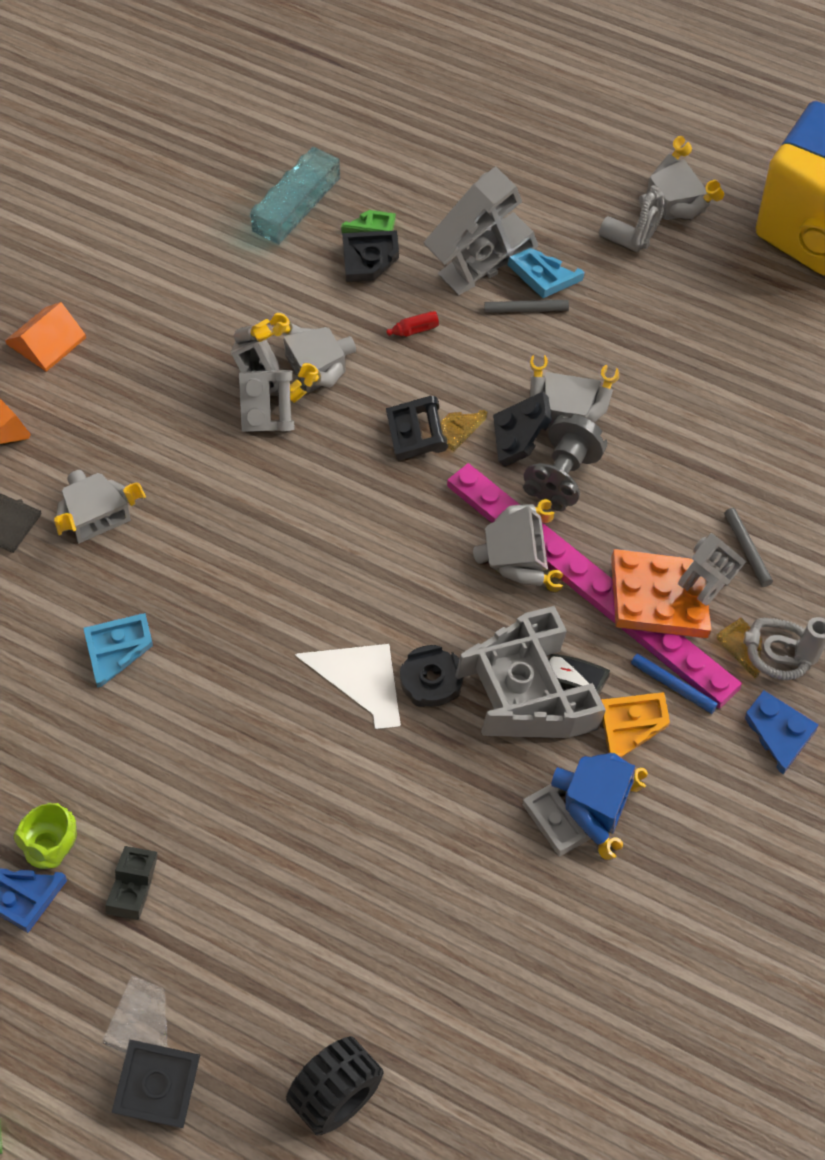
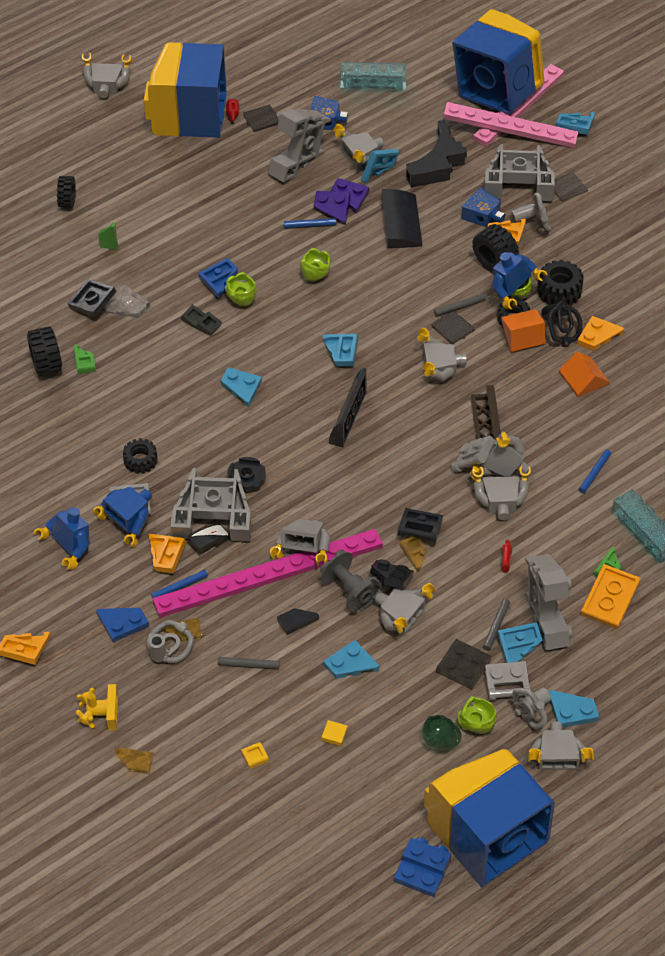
camera: 115 degrees right, 5 degrees down
white sticker [296,644,401,729] -> none
black plate [342,230,399,282] -> none
orange plate [611,549,711,638] -> none
light grey plate [678,533,746,606] -> none
none -> blue torso [34,507,90,570]
none -> bright green tile [74,345,96,374]
none -> black tyre [123,438,158,474]
none -> dark azure wing [221,367,262,407]
none -> black tile [277,608,319,635]
none -> yellow tile [321,720,348,746]
none -> dark azure wing [323,640,380,679]
none -> black slope [329,368,367,448]
none -> clear green hair [422,715,462,751]
none -> clear smoke plate [436,639,492,690]
none -> lime hair [457,696,497,734]
none -> dark brown fence [471,385,501,440]
none -> light grey plate [485,661,530,701]
none -> dark azure wing [549,690,599,727]
none -> blue bar [578,449,612,494]
none -> light orange tile [581,564,641,629]

